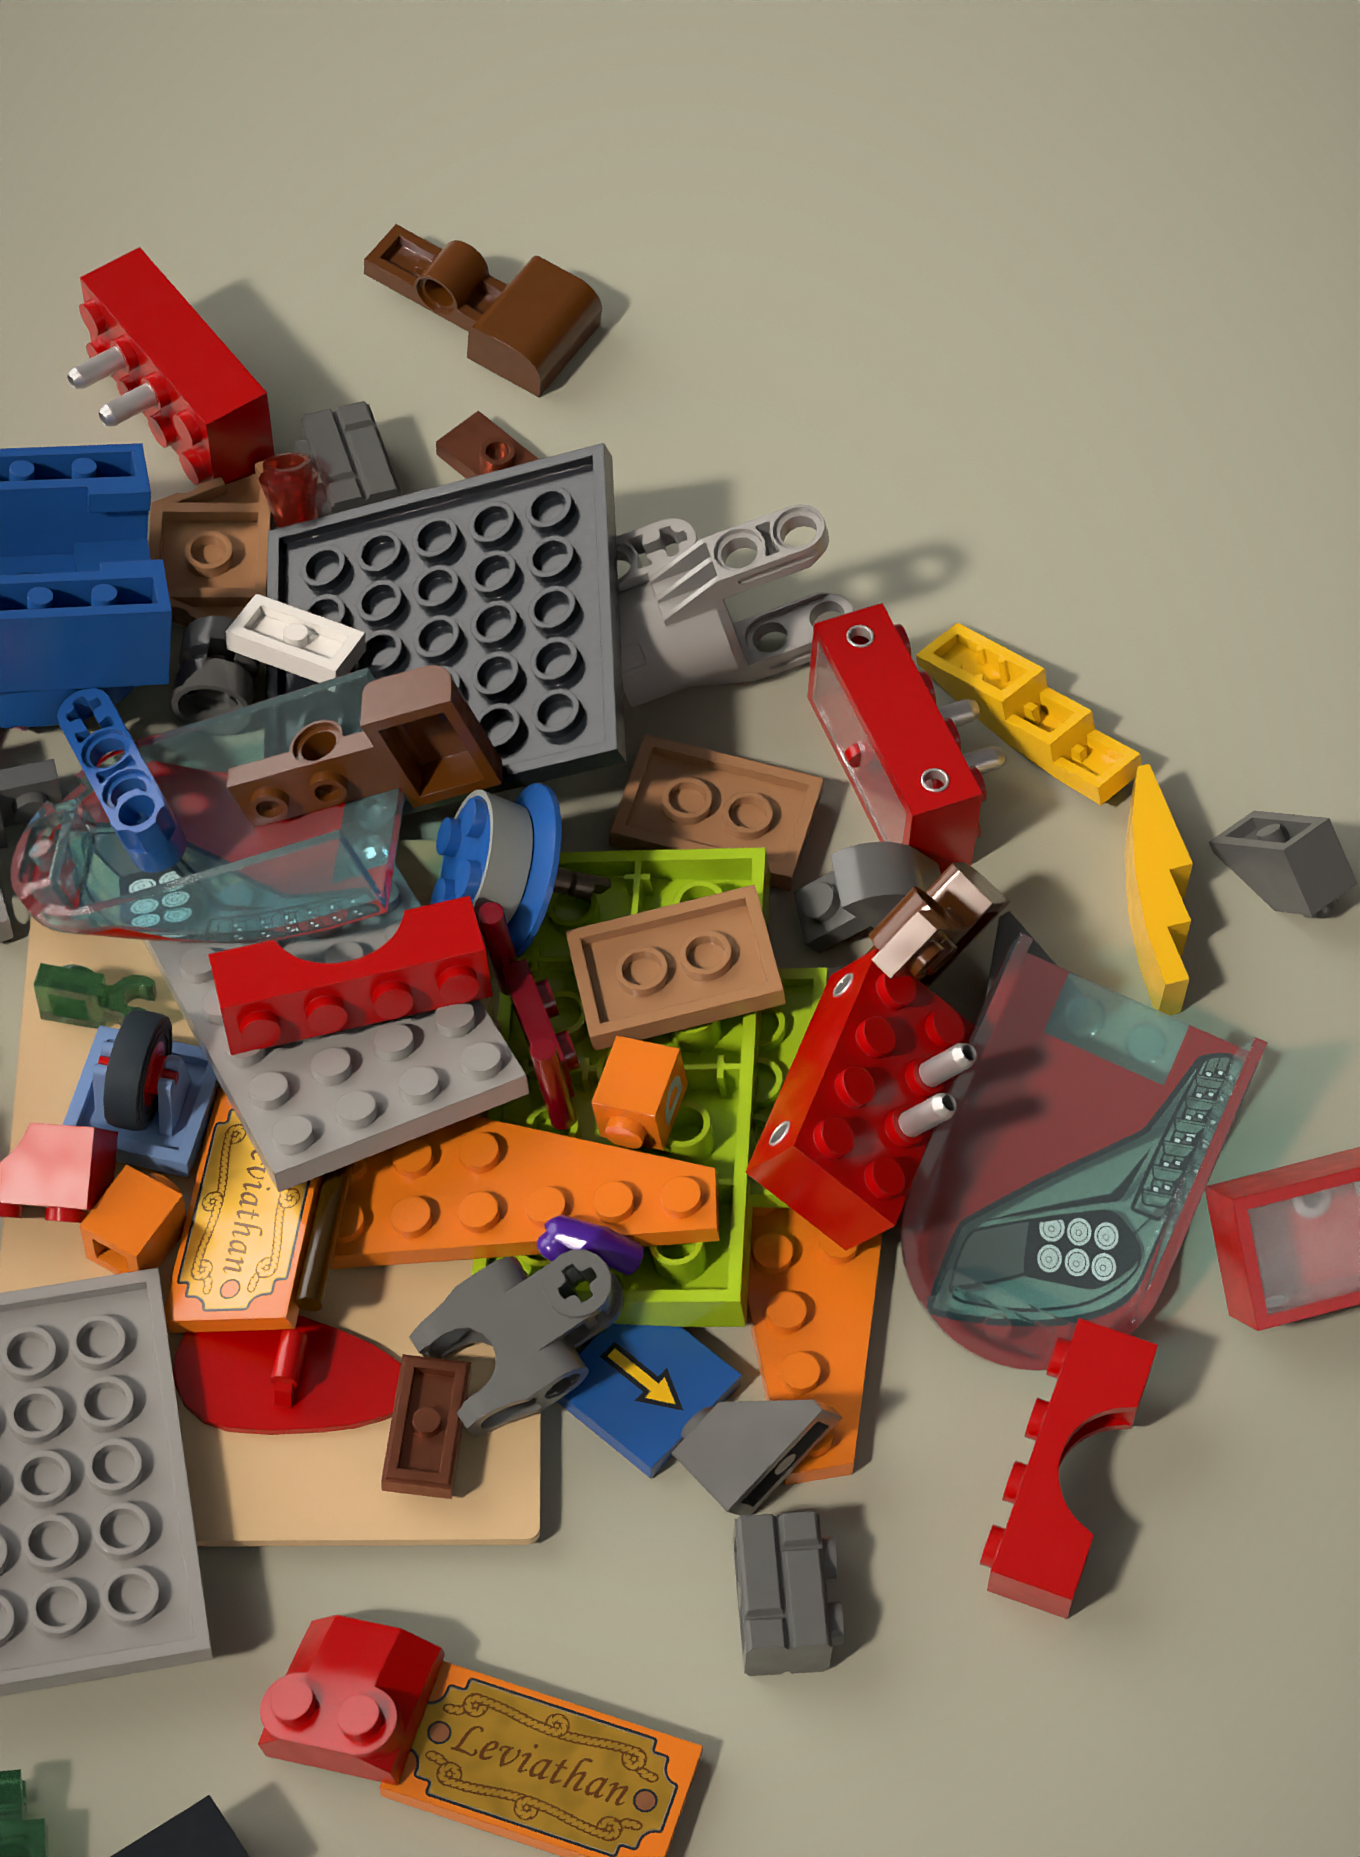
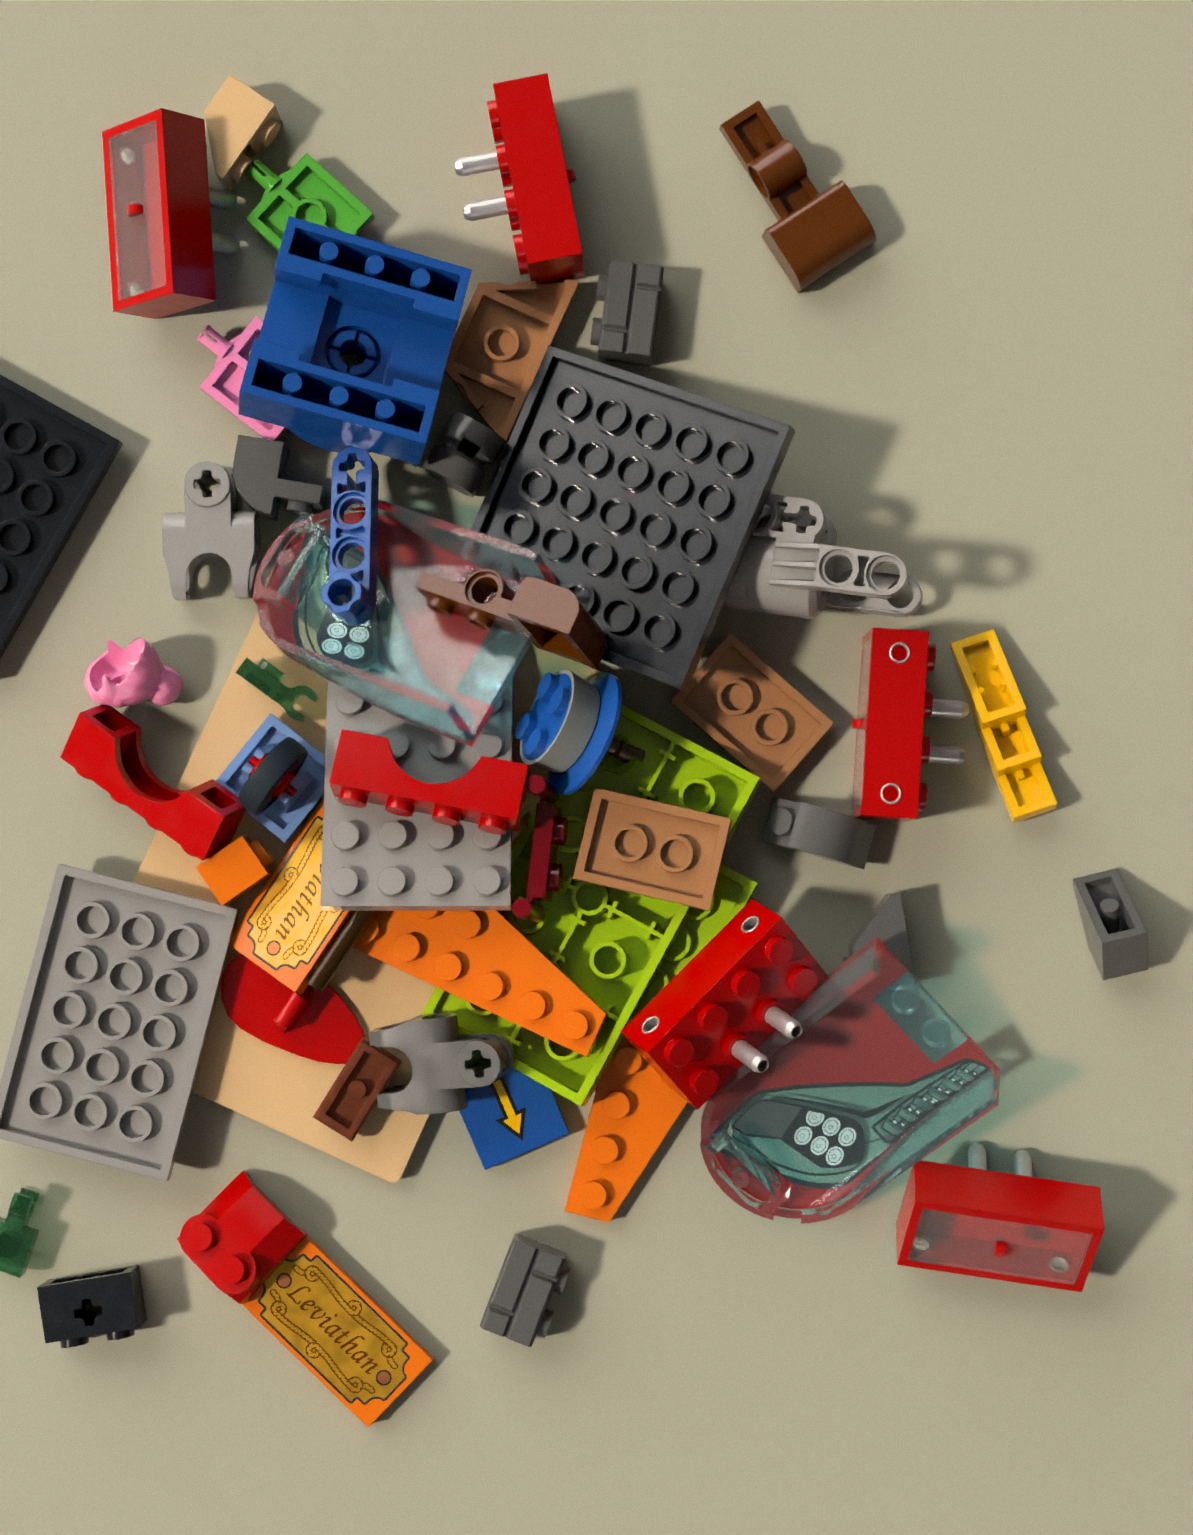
camera: 30 degrees right, 30 degrees up
white plate [226,594,366,689] -> none
clear red cone [259,452,318,528] -> none
copper plate [436,410,539,479] -> none
dark purple arm [537,1215,643,1275] -> none
orange brick [591,1036,688,1151] -> none
dark grey slope [671,1400,843,1516] -> none
reddish brown plate [866,862,1010,988] -> none
red arch [980,1318,1158,1619] -> none
yellow slope [1125,764,1193,1018] -> none

